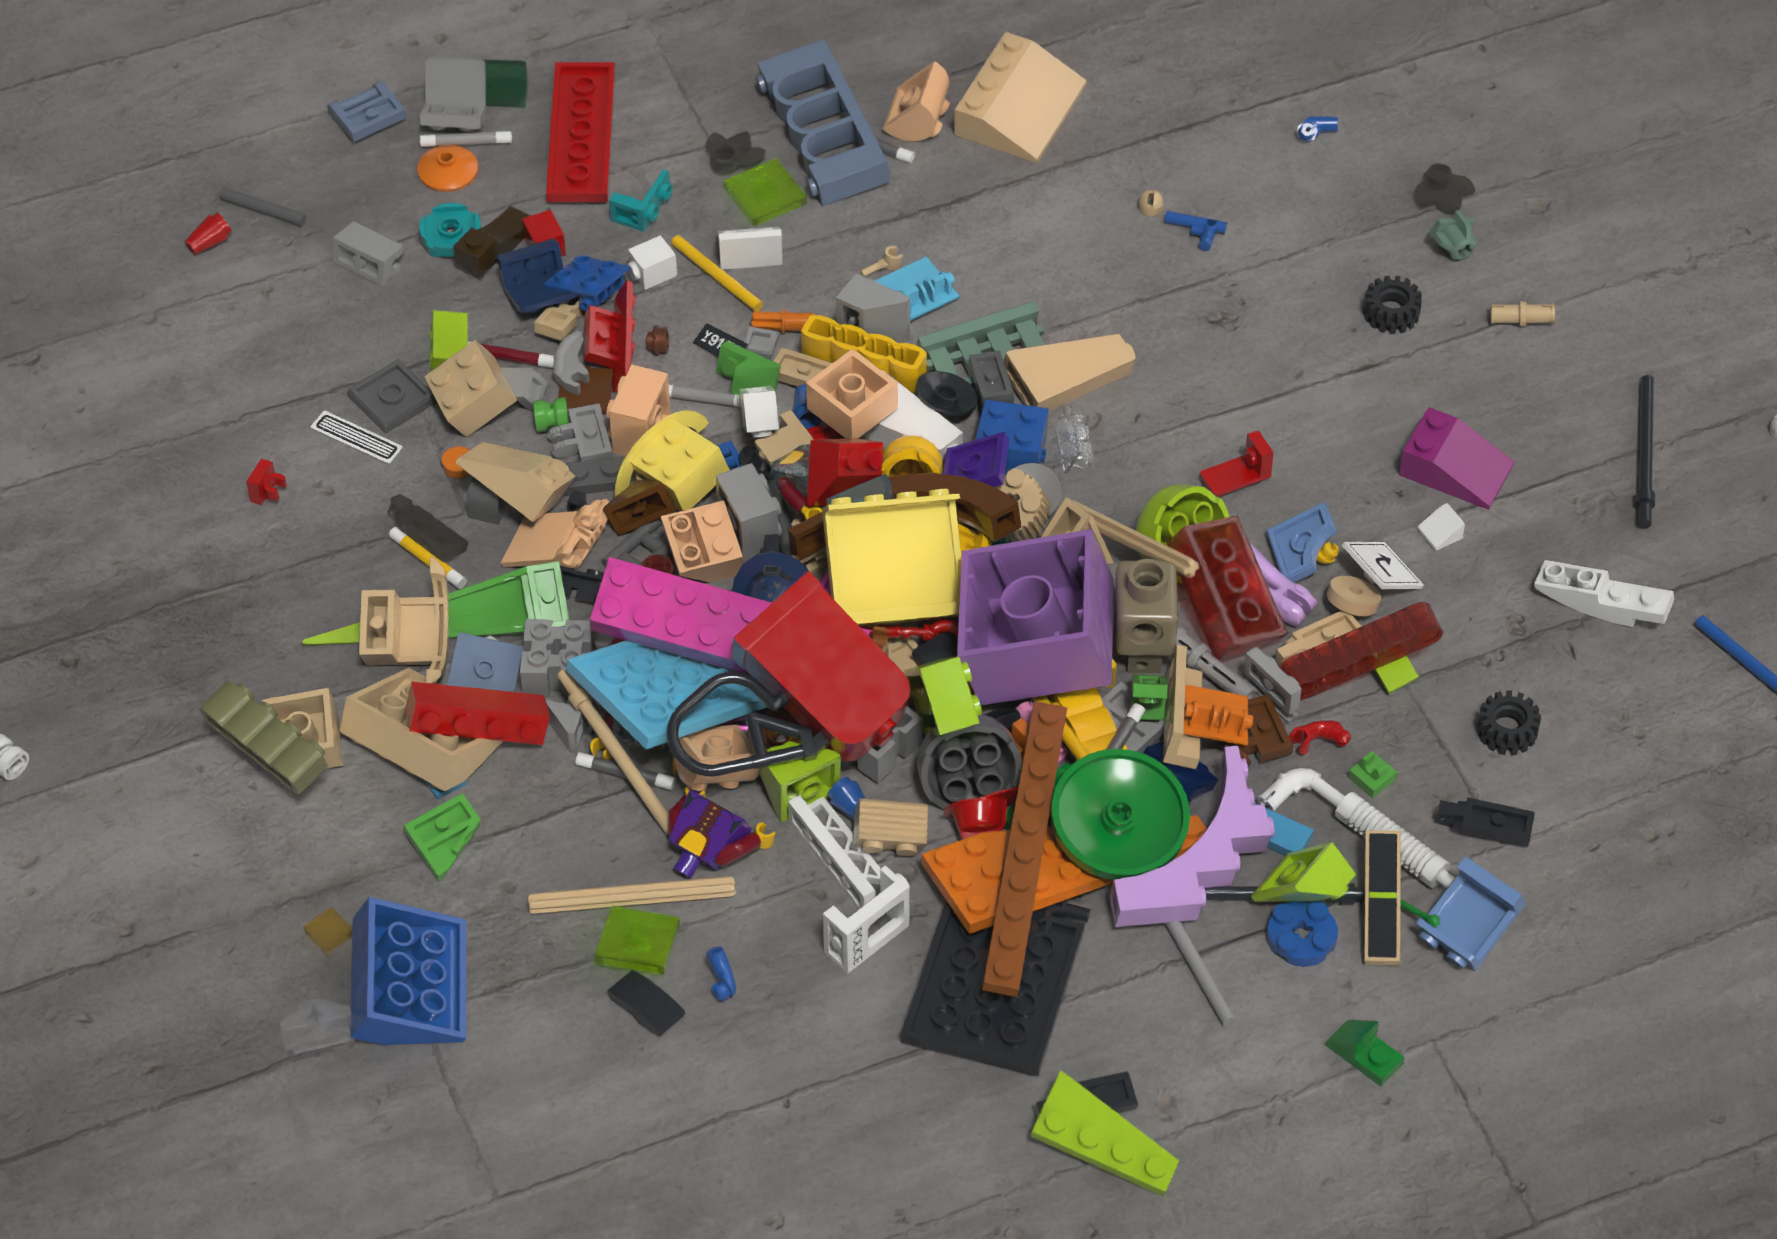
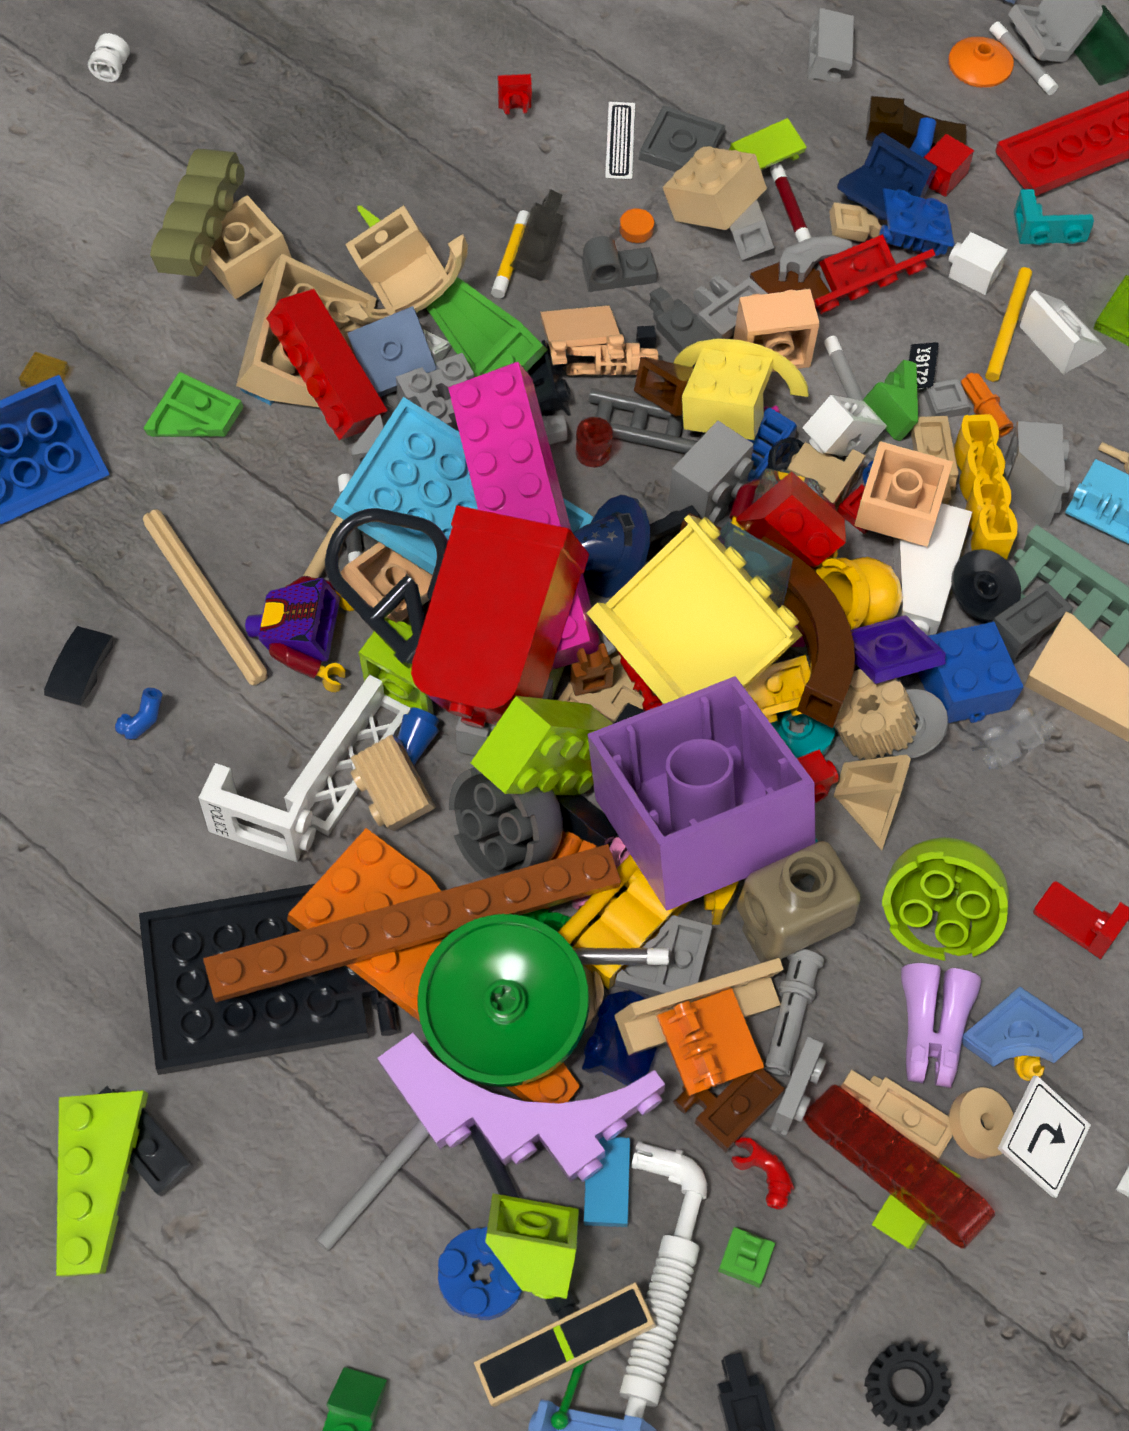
camera: 60 degrees right, 10 degrees up
teal plate [419,203,481,257] -> none
tan slope [455,442,575,522] -> none
bright green wheel [534,397,569,432] -> none
clear neon green plate [595,906,680,975] -> none
copper plate [647,325,669,356] -> none
light nougat slope [661,500,743,583] -> none
red piece [943,788,1018,840] -> none
tan axle [1074,500,1199,578] -> none
bright green slope [1131,674,1168,720] -> none
clear red slope [1166,515,1288,661] -> none
none -> blue arm [910,117,936,158]

